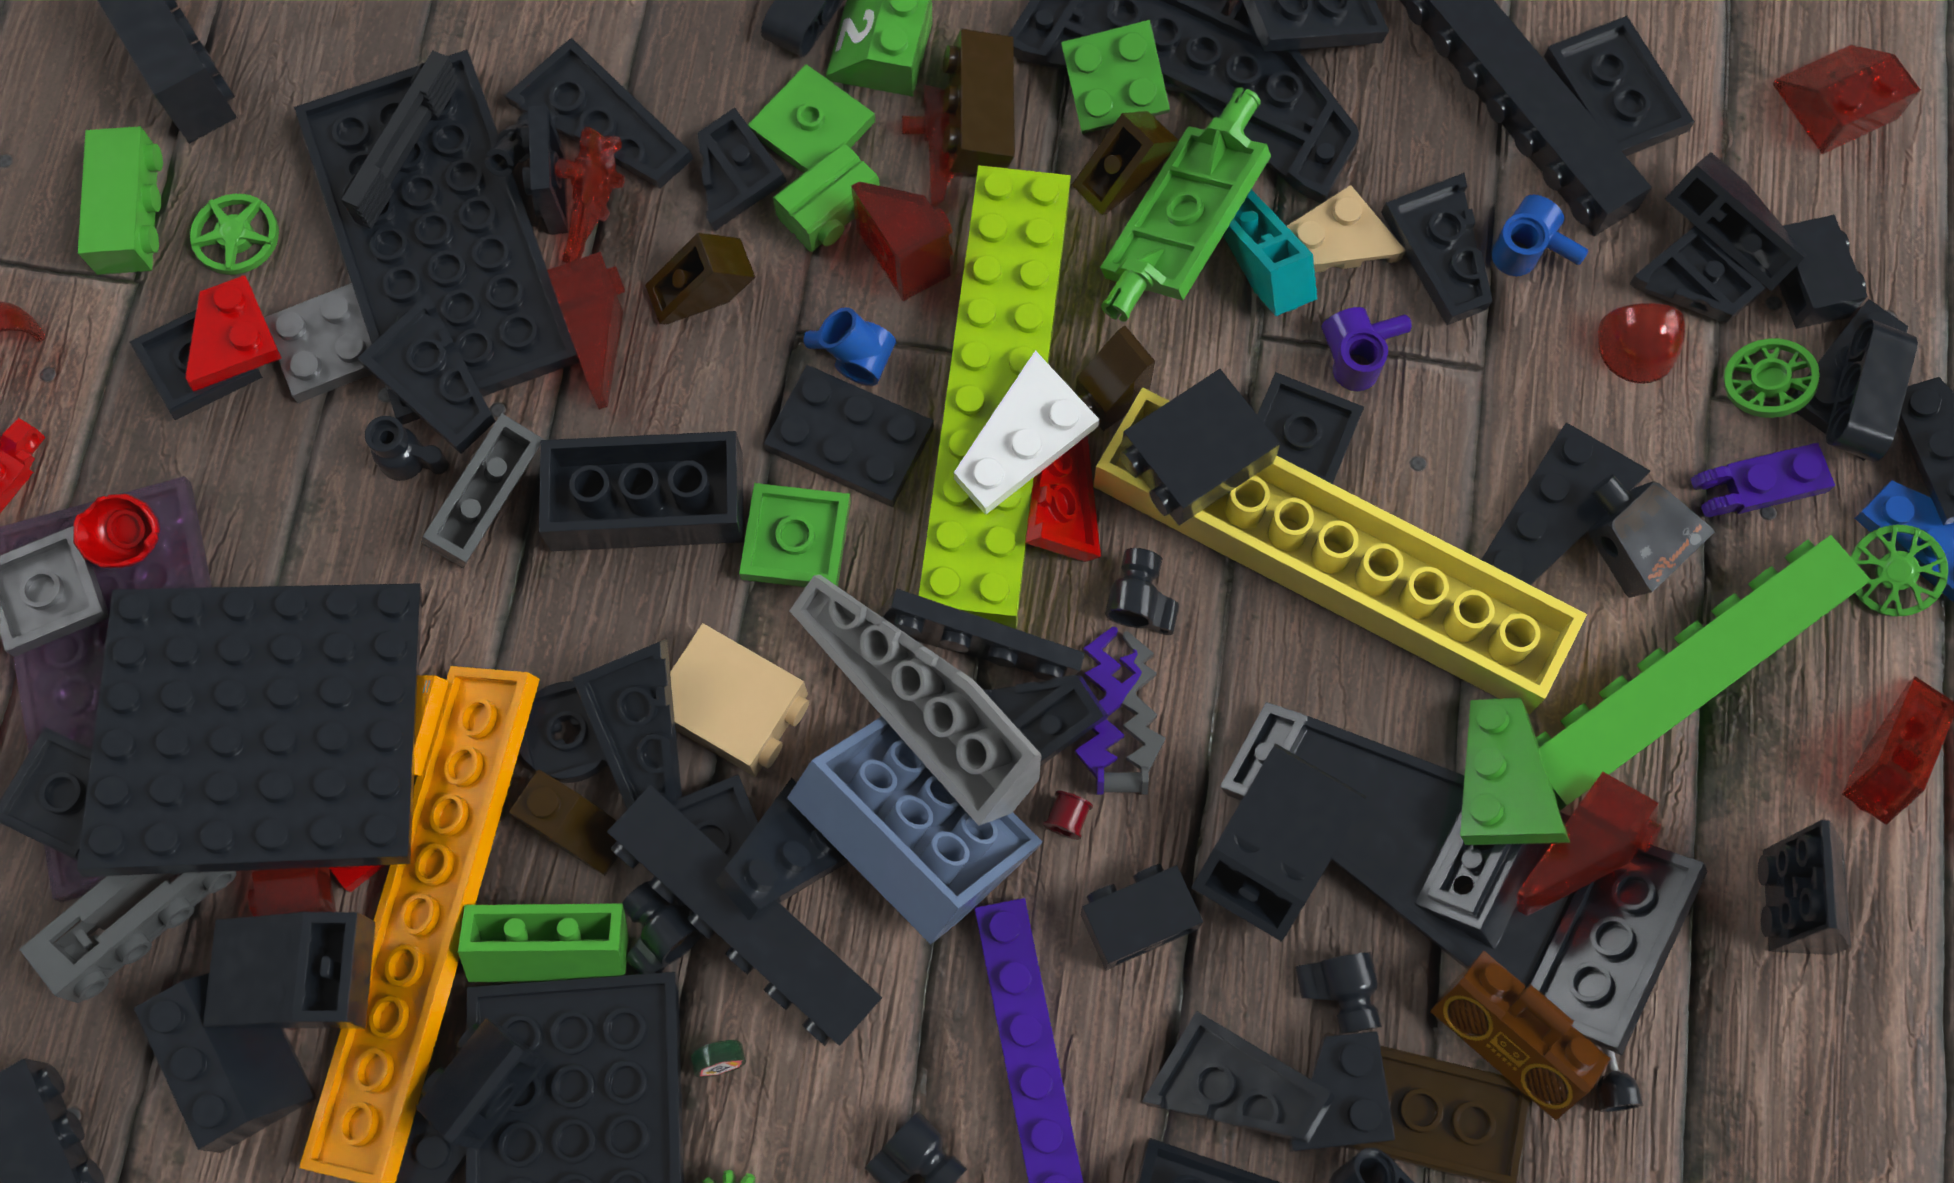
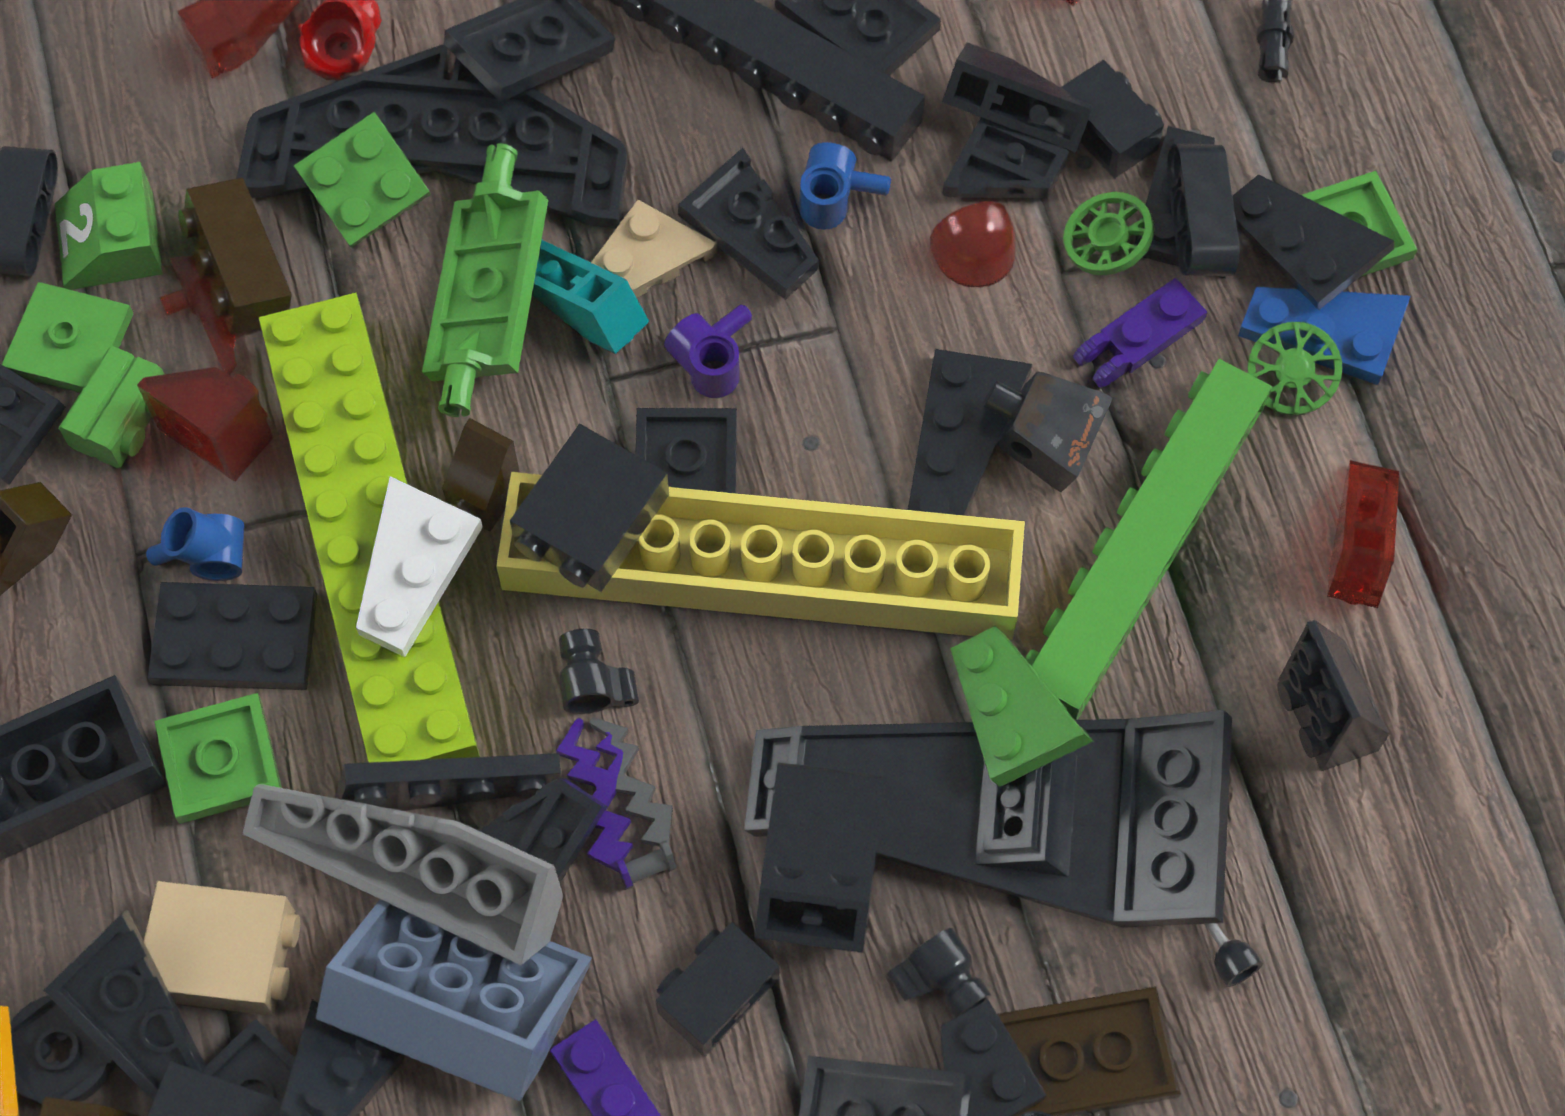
camera: 25 degrees left, 5 degrees down
red wing [1025,435,1101,562] -> none
dark red axle [1043,791,1093,840] -> none
dark brown slope [1071,111,1179,215] -> none
reddish brown piece [1430,951,1611,1121] -> none
clear red slope [1518,772,1662,916] -> none

